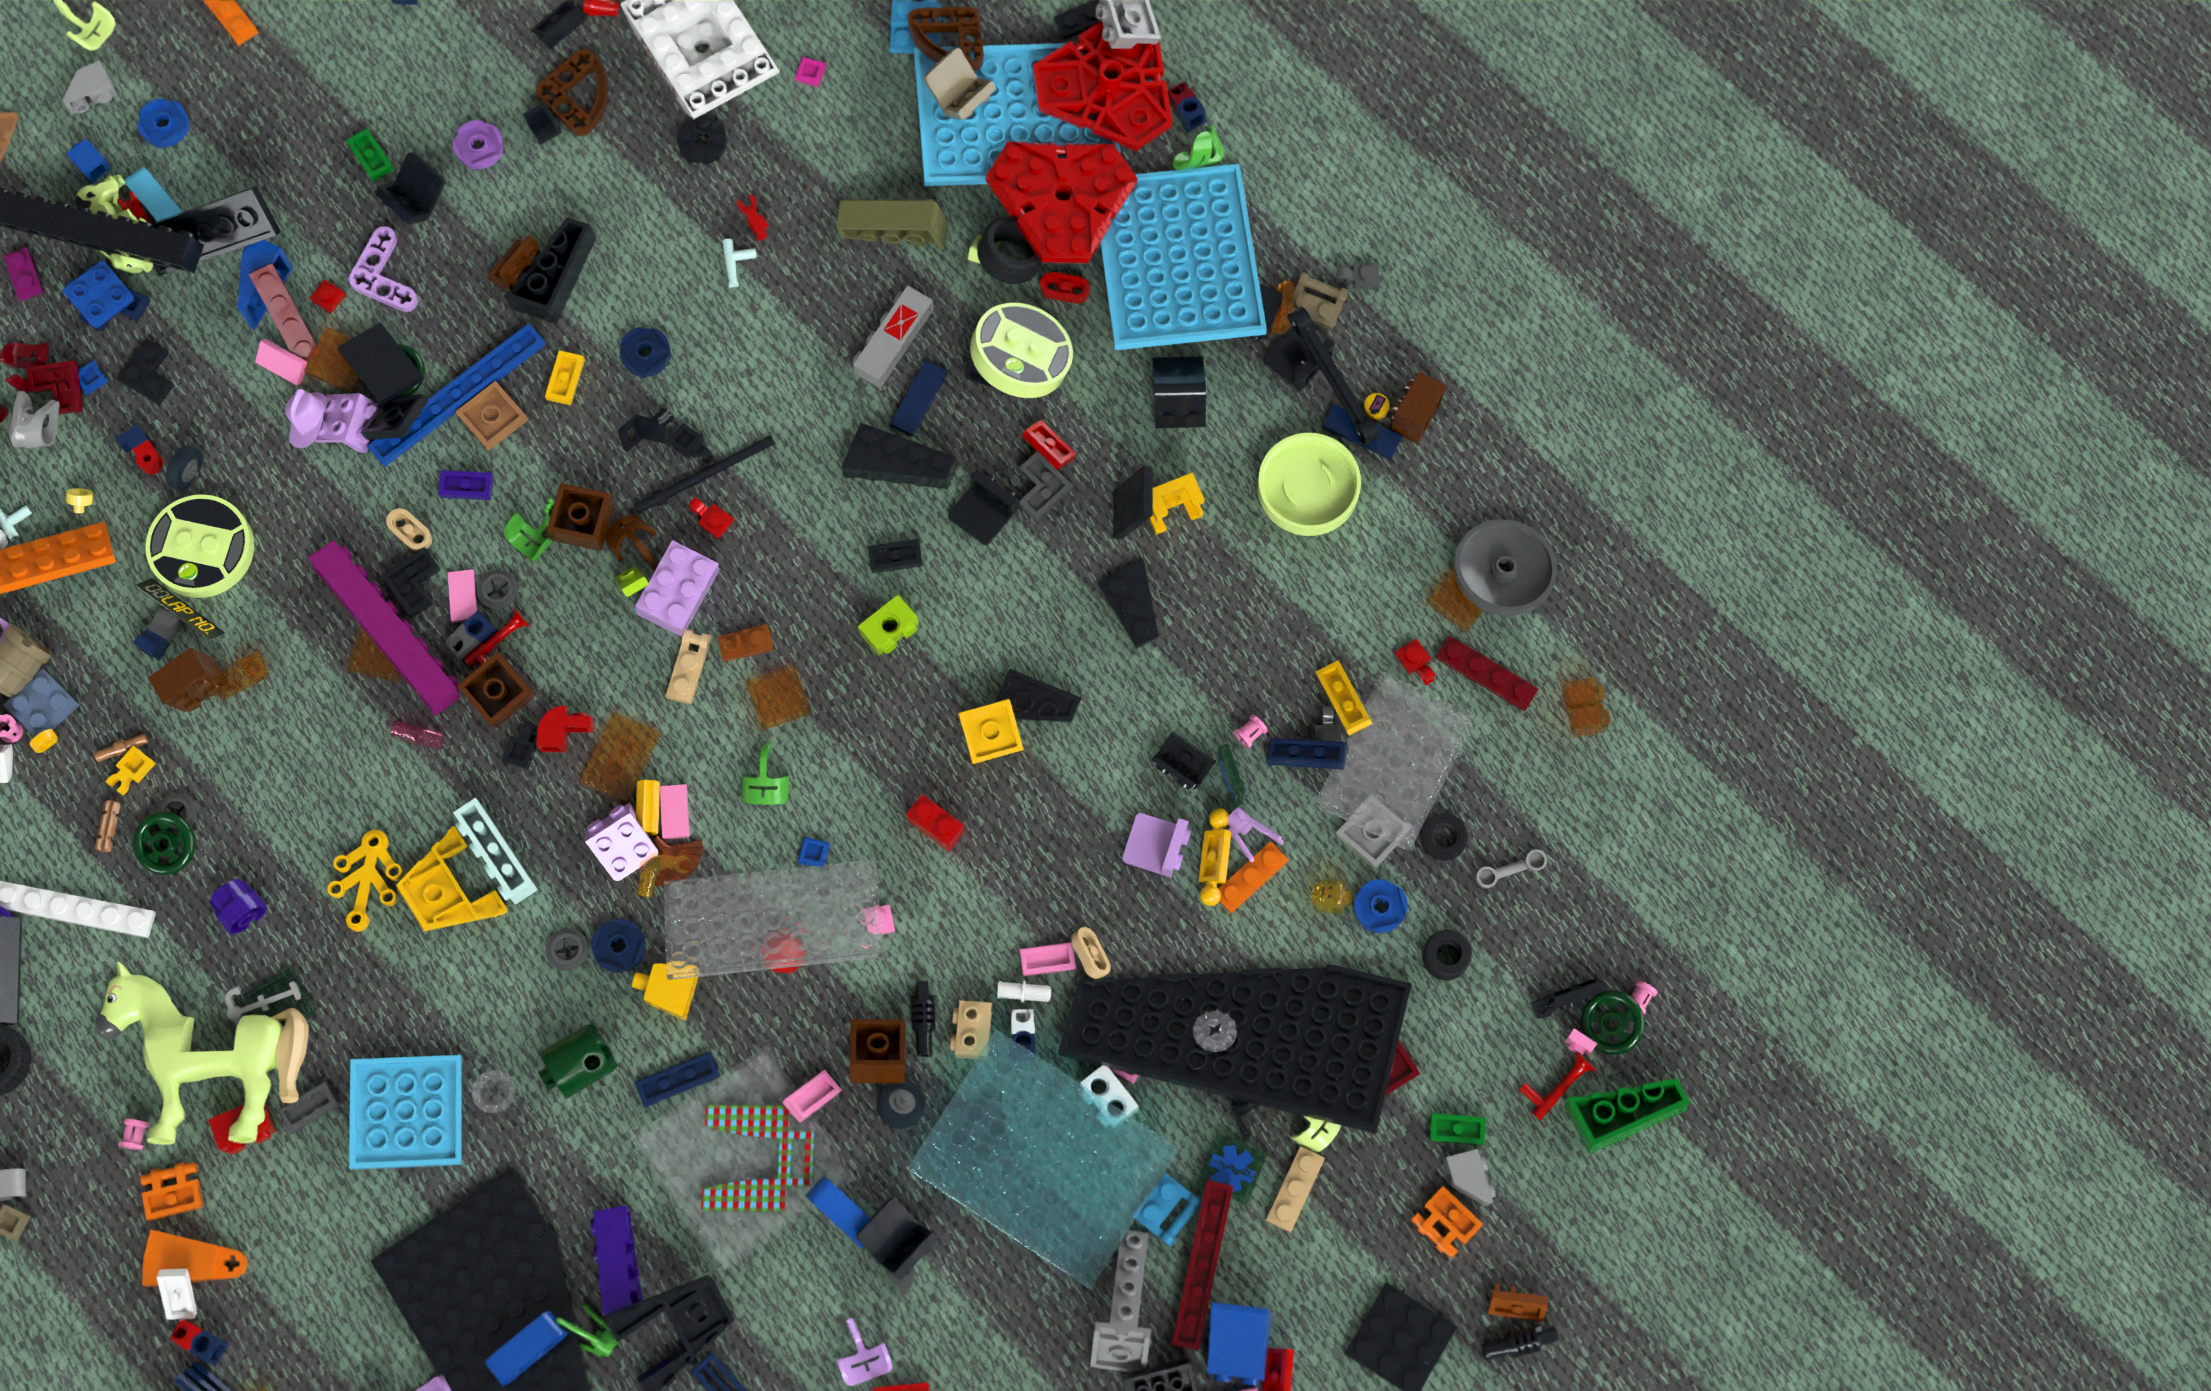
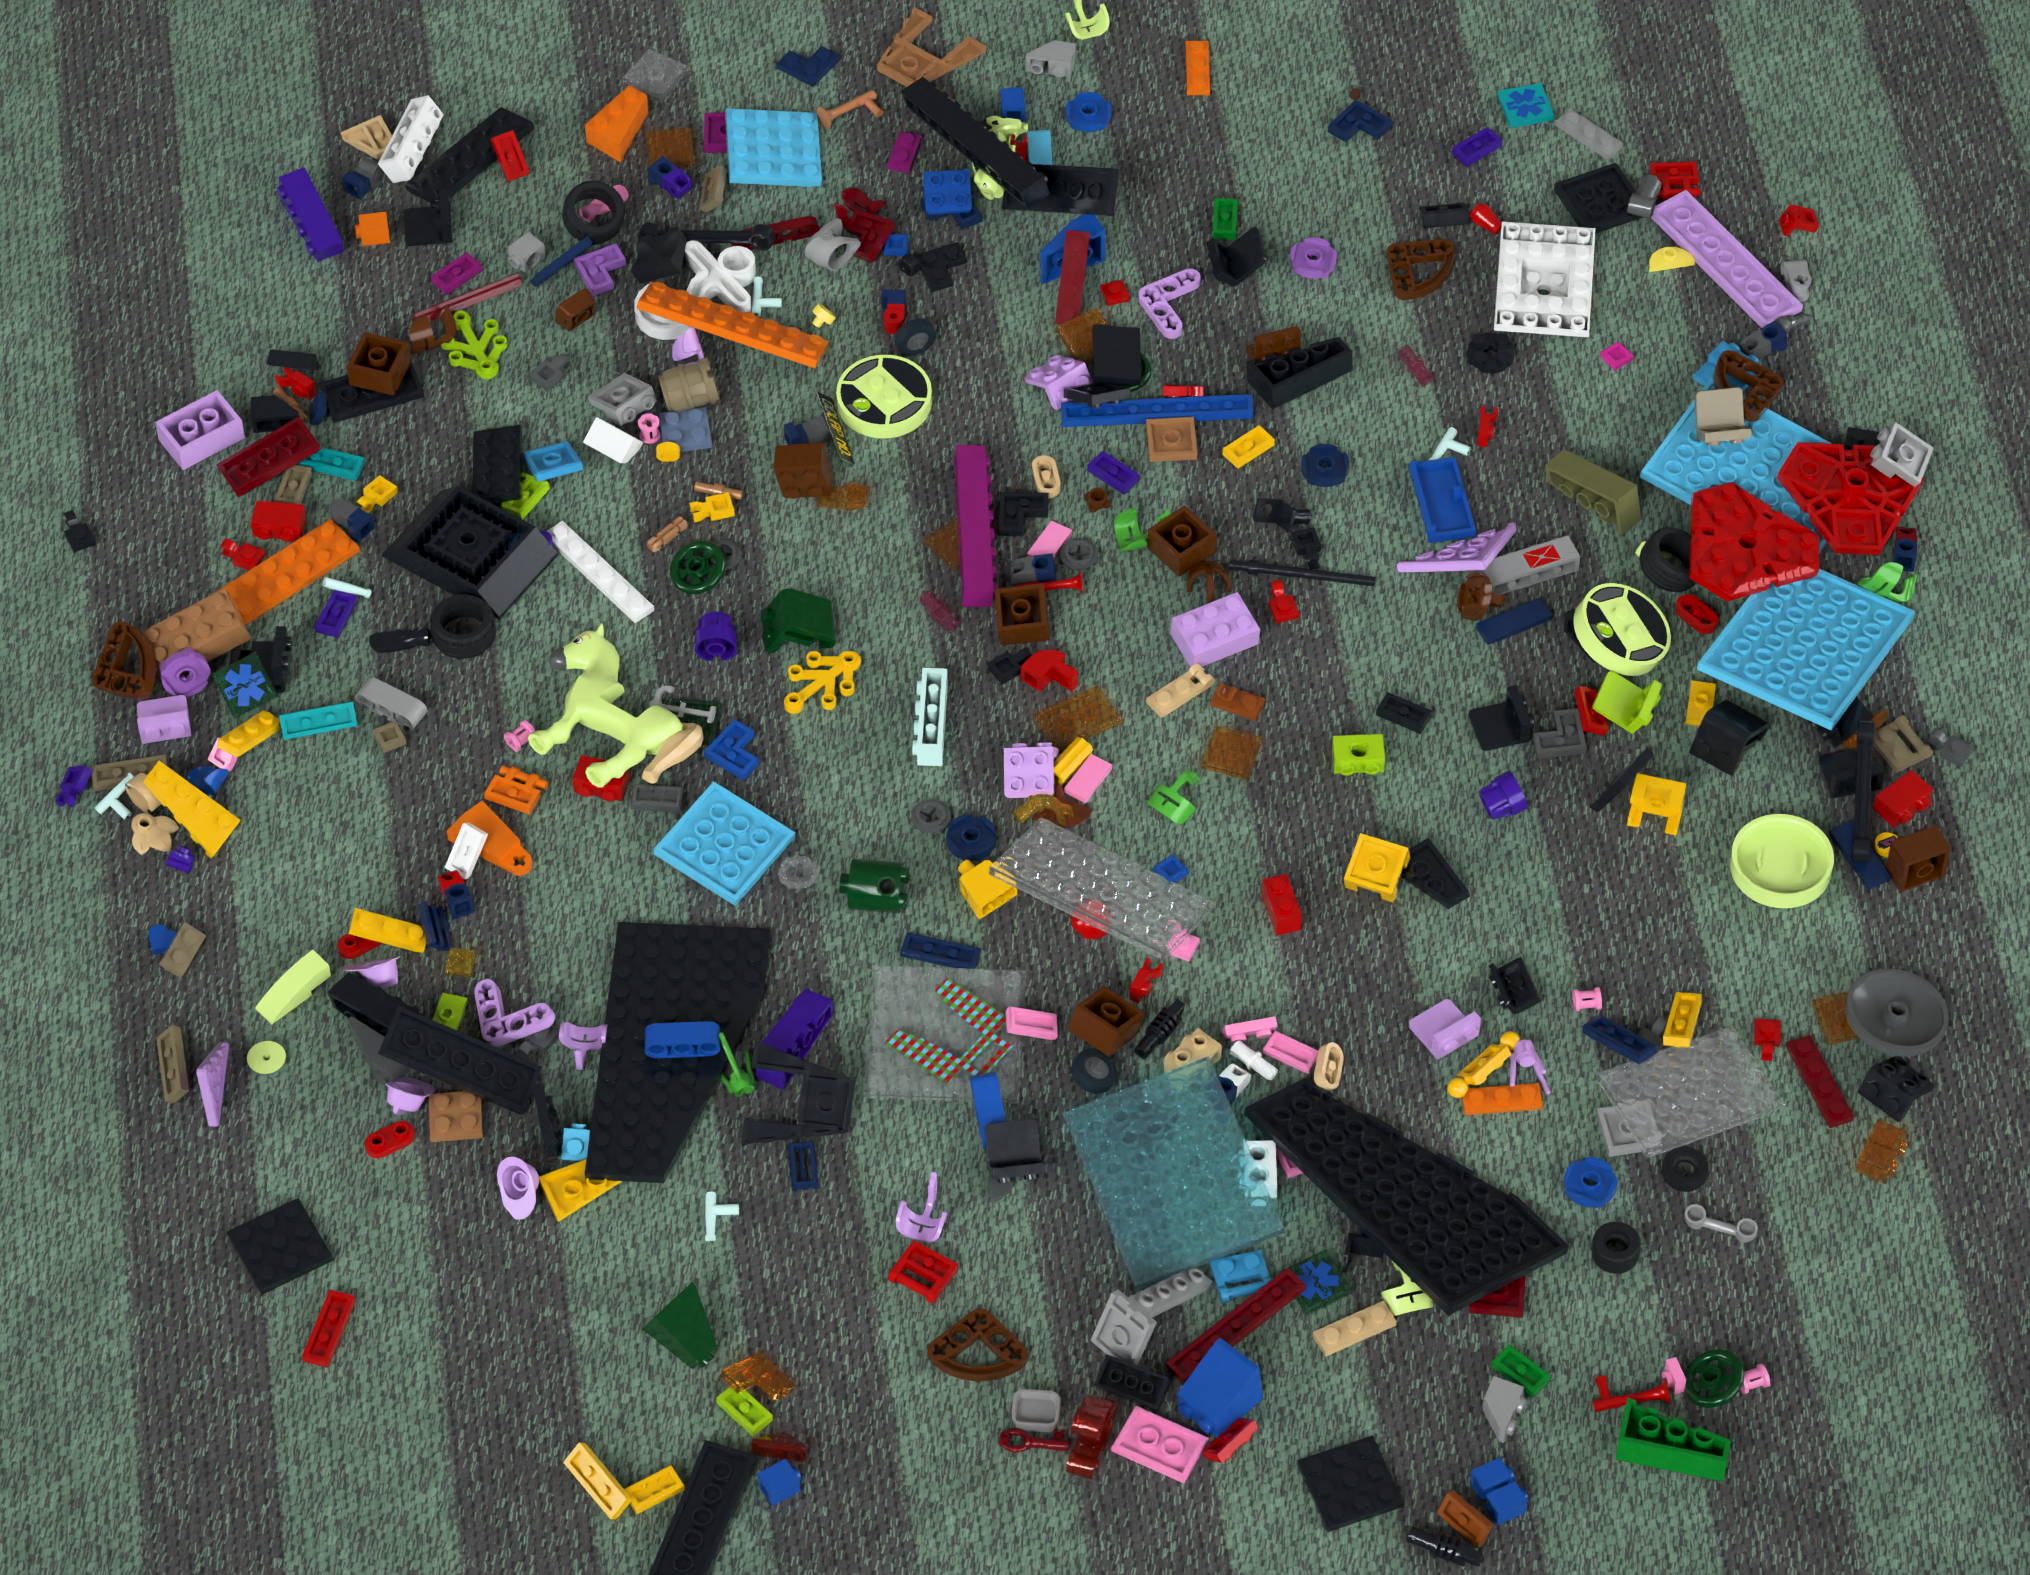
camera: 40 degrees right, 20 degrees down
bright pink tile [255,338,307,386] -> none
lavender piece [285,389,327,448] -> none
yellow wing [396,826,508,931] -> none
black panel [523,102,561,145] -> none
lime plate [613,565,649,597] -> none
black wedge [841,423,957,489] -> none
black wing [1098,559,1159,649] -> none
clear gear [1193,1009,1237,1052] -> none
clear green tile [1216,744,1245,808] -> none
clear yellow head [1312,878,1352,914] -> none
orange plate [1411,1186,1483,1259] -> none
black hinge [1530,978,1607,1019] -> none
none -> blue plate [704,719,759,781]
none -> dark green piece [761,589,836,653]
none -> black axle [898,253,921,277]
none -> reddish brown plate [1084,488,1111,512]
none -> red plate [1130,958,1163,1003]
none -> red plate [1163,384,1203,398]
none -> bright pink plate [1222,1017,1277,1043]
none -> lavender tile [1397,522,1517,572]
none -> clear pink axle [1398,346,1434,387]
none -> blue container [1408,457,1476,543]
none -> reddish brown tile [1457,572,1505,621]
none -> blue piece [1470,1458,1528,1525]
none -> dark purple piece [1478,771,1528,820]
none -> lime bracket [1593,671,1662,734]
none -> yellow plate [1685,680,1716,726]
none -> black bracket [1857,1057,1934,1122]
none -> red brick [1873,770,1933,828]

